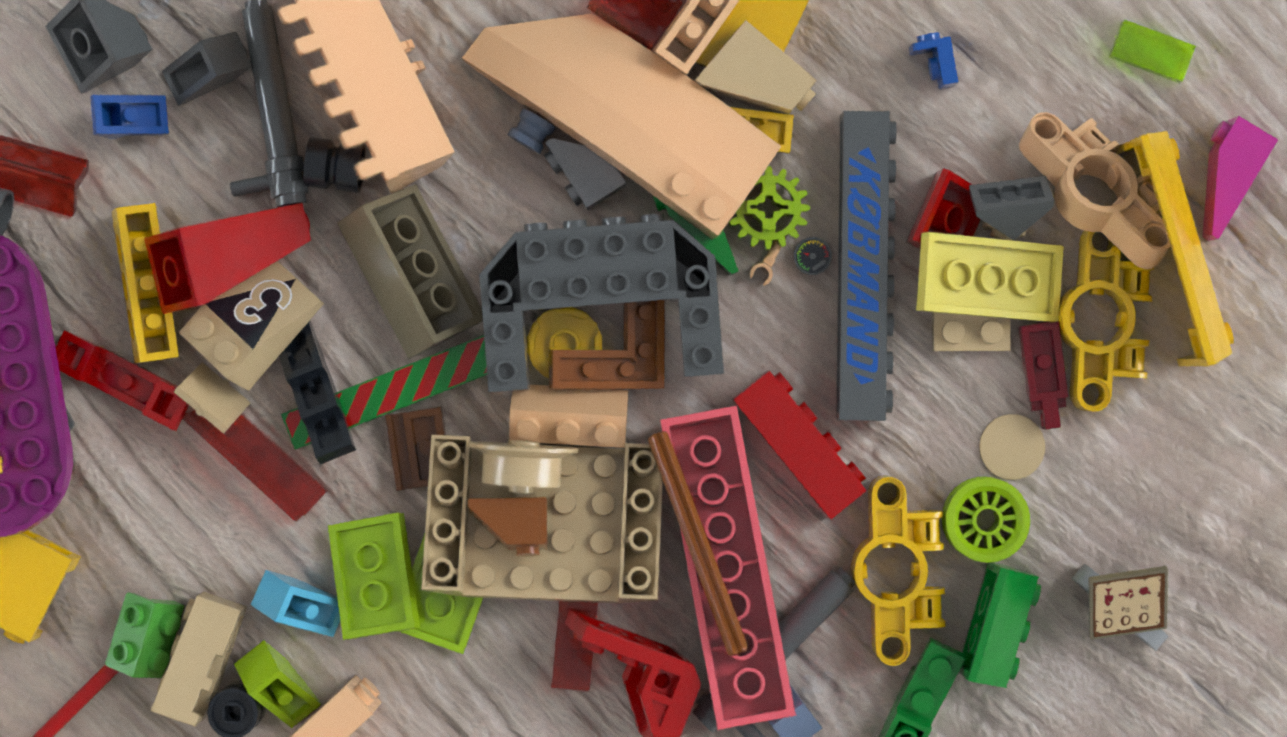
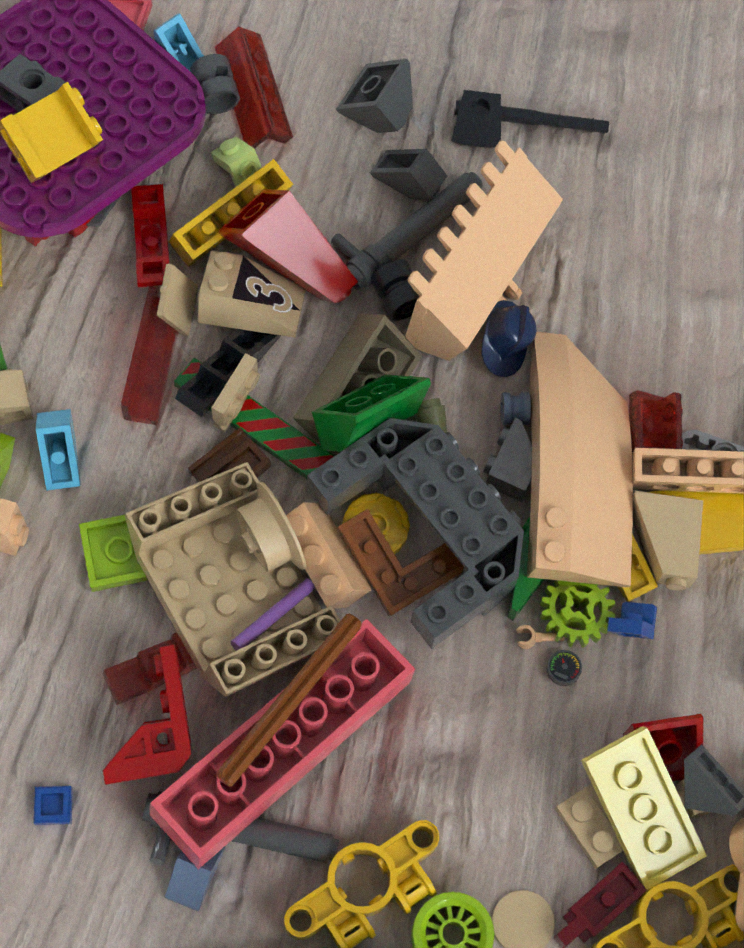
camera: 55 degrees right, 20 degrees down
blue slope [90,95,169,139] -> none
lime plate [328,512,420,640] -> none
dark orange slope [468,497,547,557] -> none
red brick [732,370,867,519] -> none
dark grey brick [836,111,897,421] -> none
none -> yellowish green bracket [210,136,262,187]
none -> tan plate [211,353,260,432]
none -> medium lavender bar [231,578,315,651]
none -> green slope [312,374,431,454]
none -> olive cone [413,398,447,433]
none -> dark blue piece [481,300,537,377]
none -> blue bracket [608,602,657,639]

